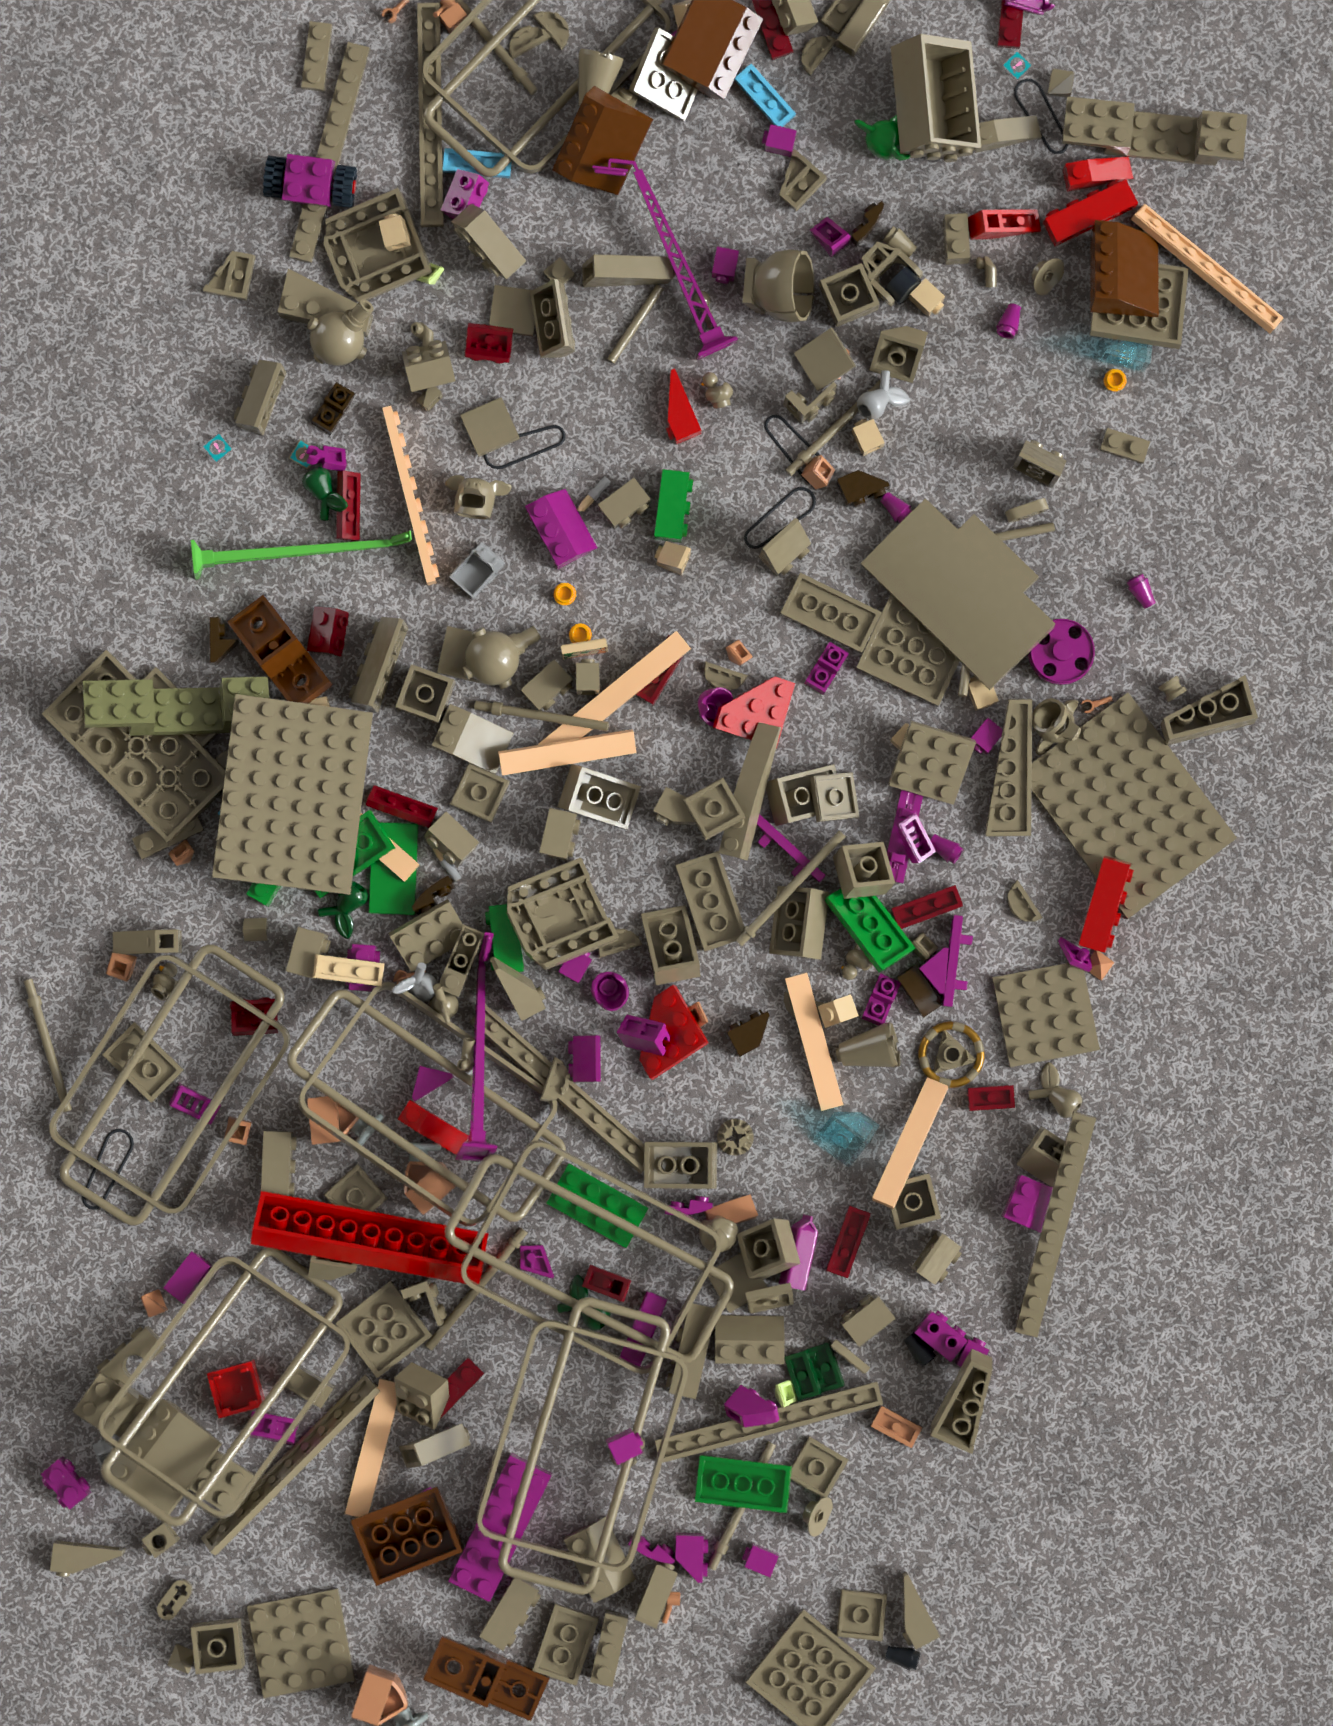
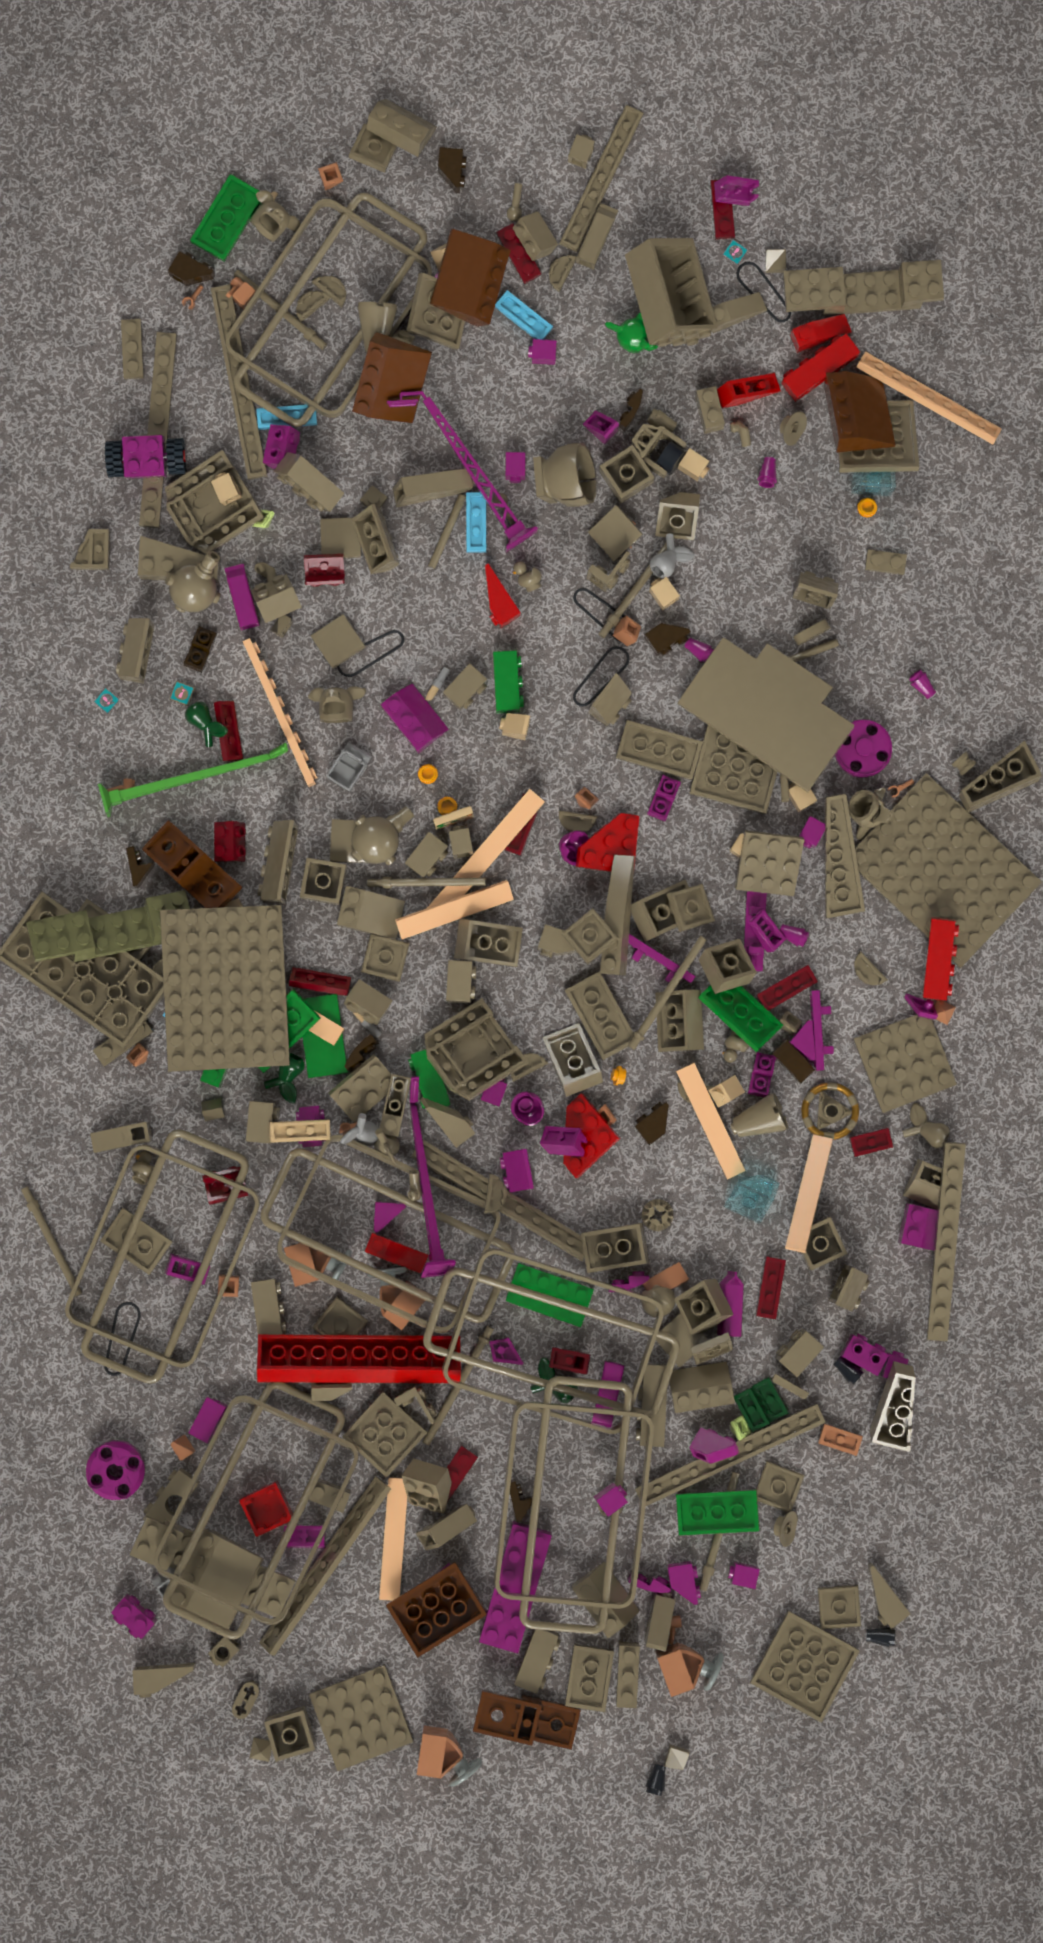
camera: 10 degrees left, 0 degrees up
nougat slope [106,953,137,982] -> none
magenta plate [306,445,347,471] -> none
dark tan wing [779,149,827,212] -> none
none -> magenta piece [86,1440,145,1500]
none -> nougat hand [107,779,135,792]
none -> magenta piece [224,564,260,630]
none -> medium azure plate [466,492,486,553]
none -> dark brown slope [510,1479,533,1523]
none -> light orange plate [610,1065,626,1085]
none -> nougat piece [655,1643,724,1697]

